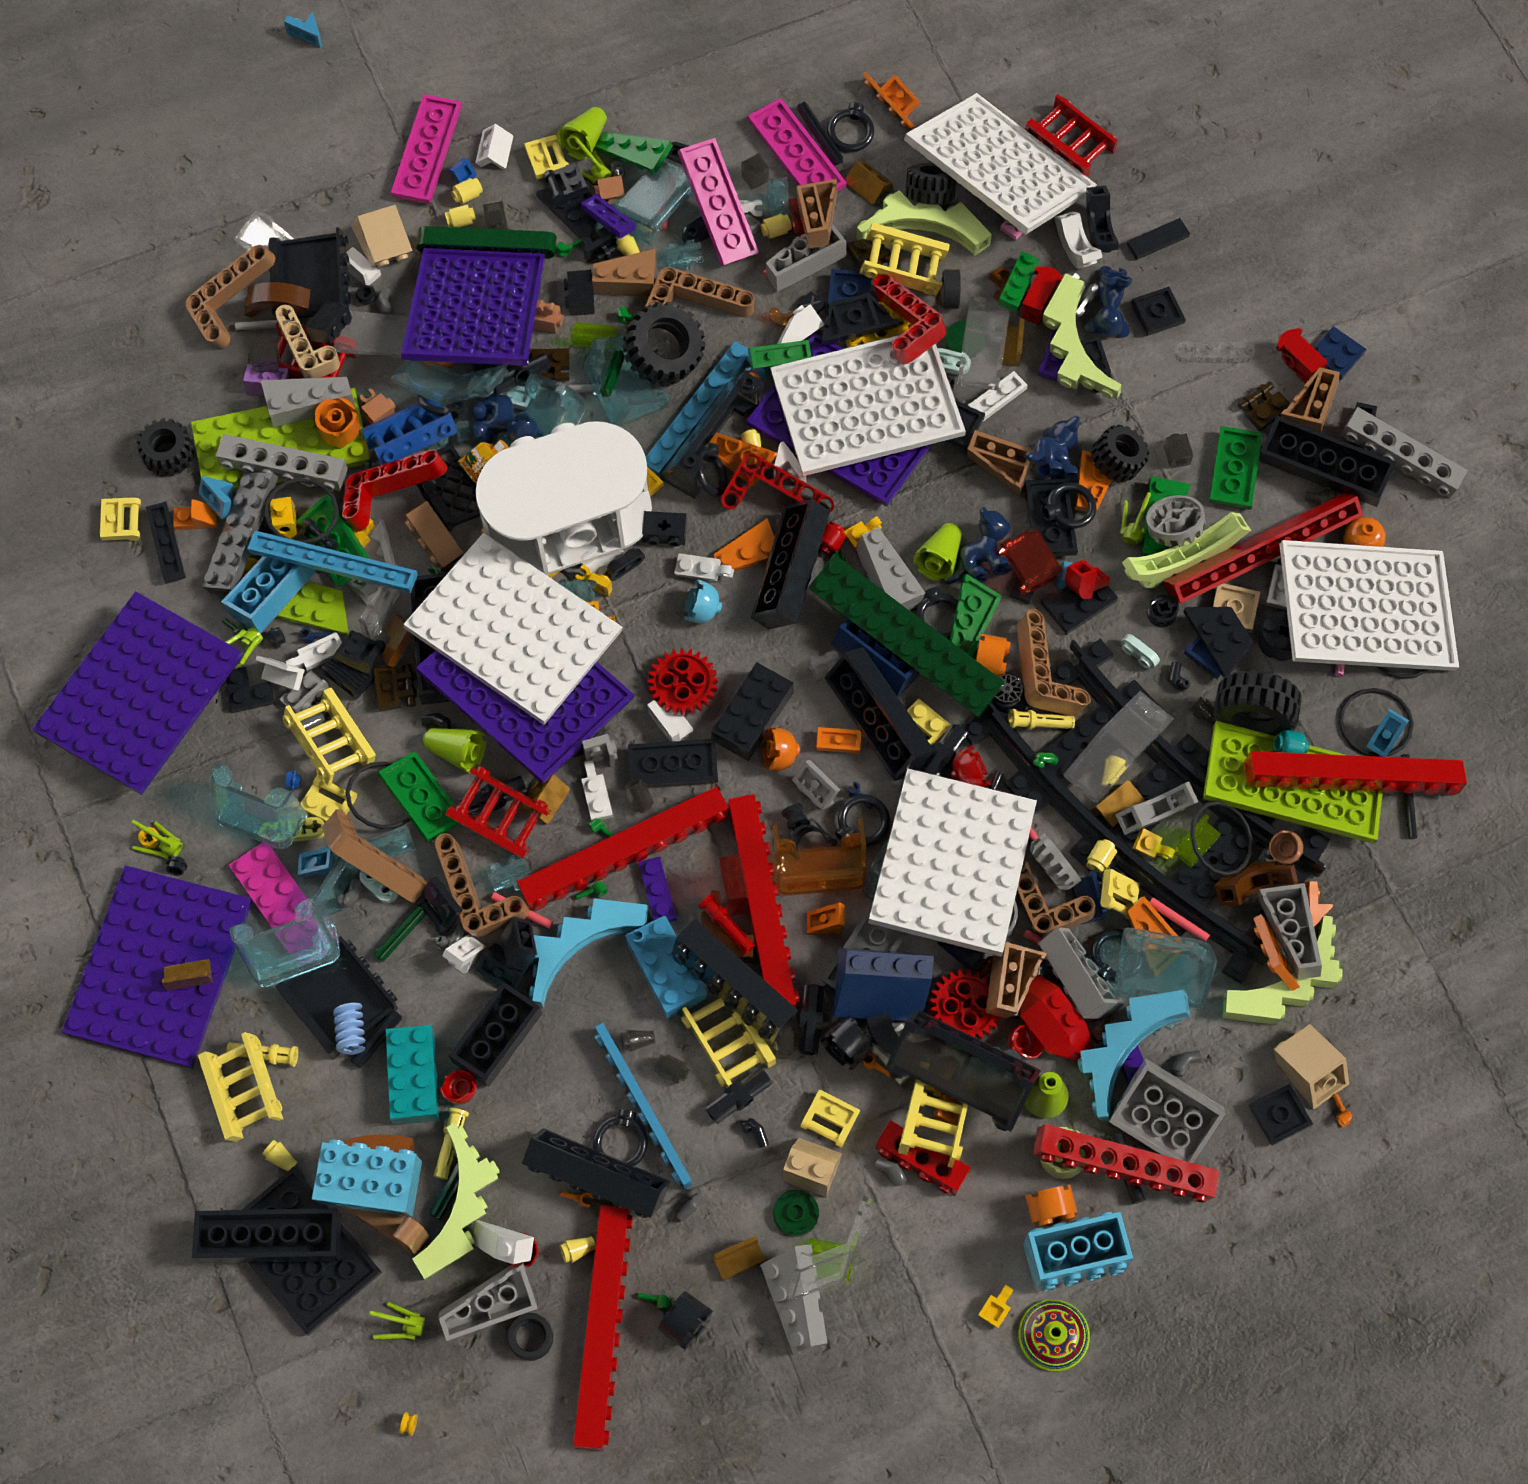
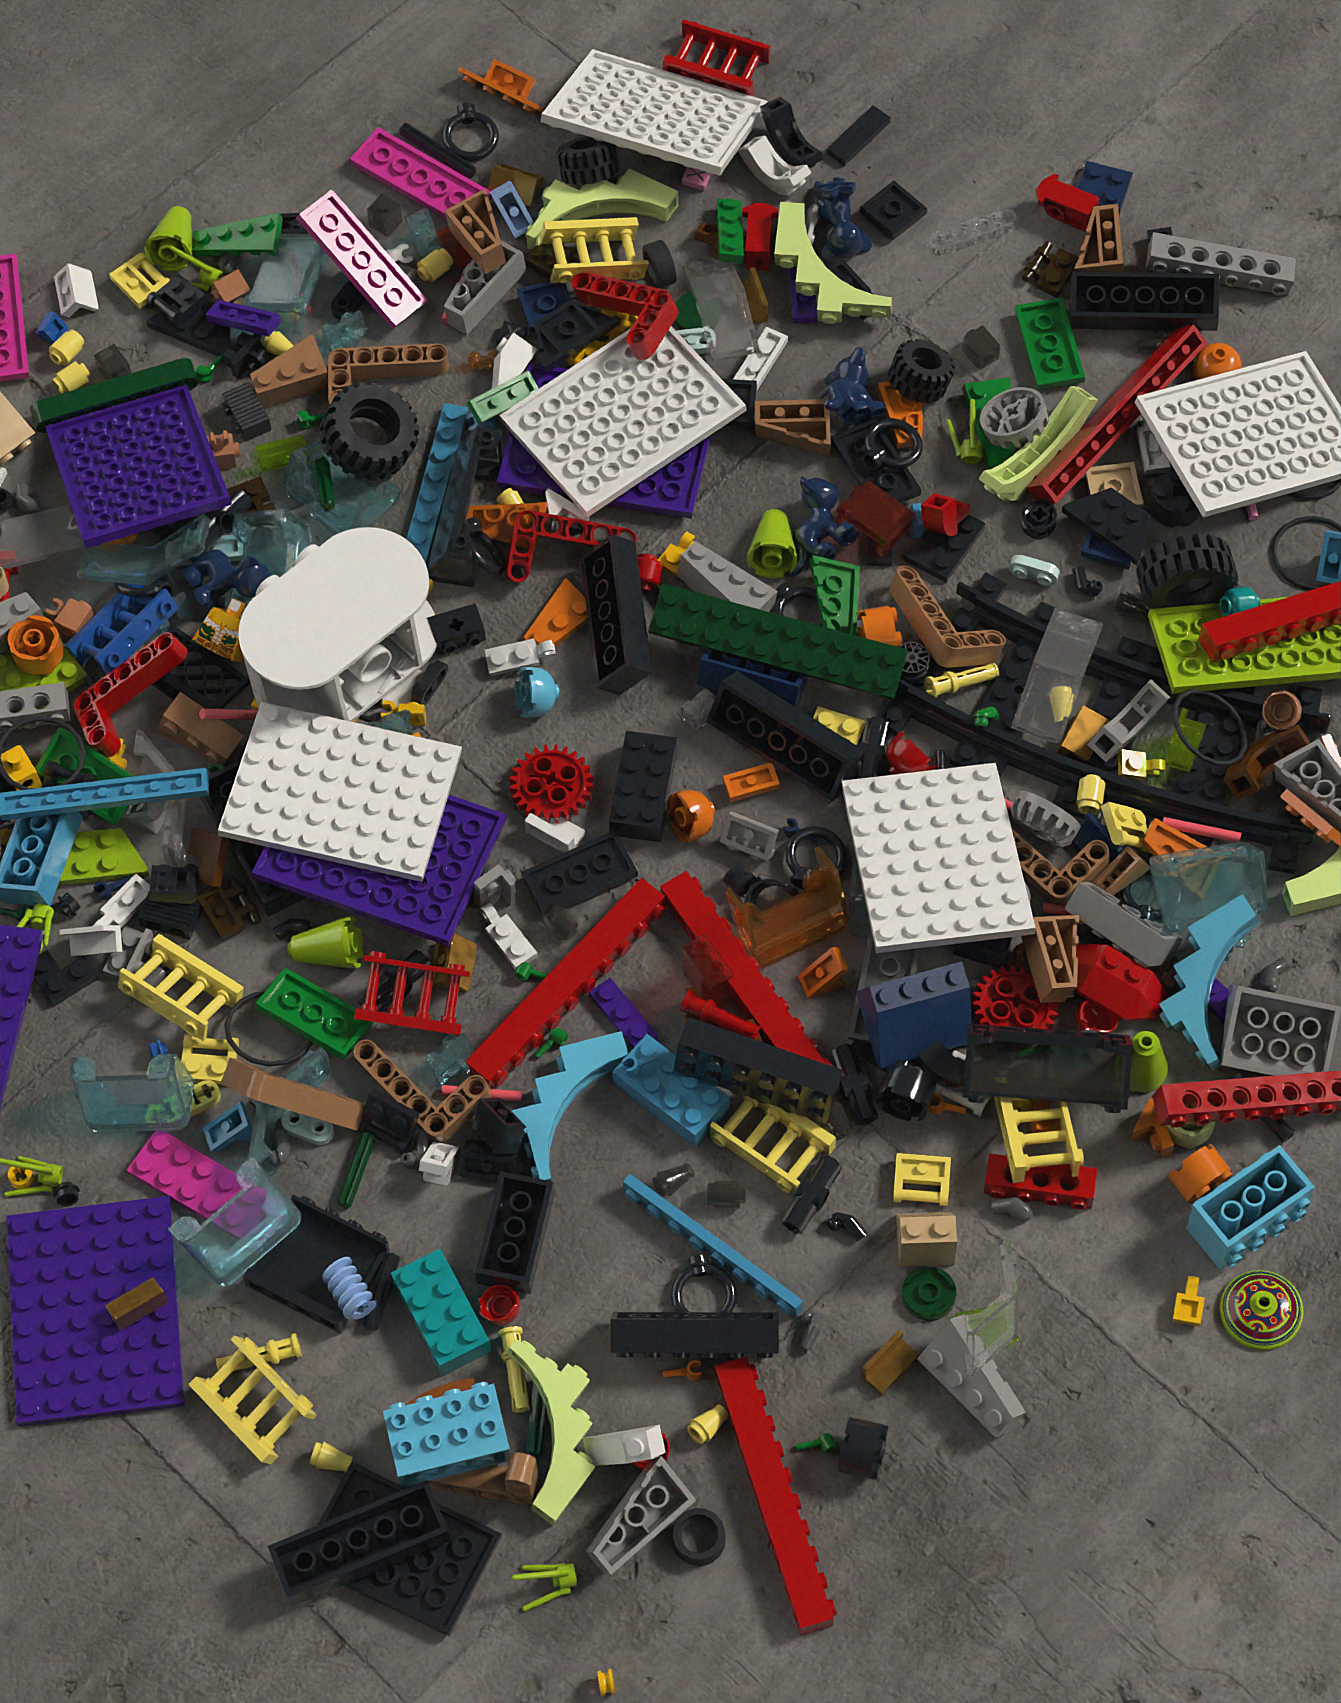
camera: 20 degrees left, 5 degrees down
none -> coral bar [199,709,258,720]
none -> light blue slope [490,181,534,238]
none -> medium nougat slope [1091,846,1151,896]
none -> orange slope [1131,1098,1174,1159]

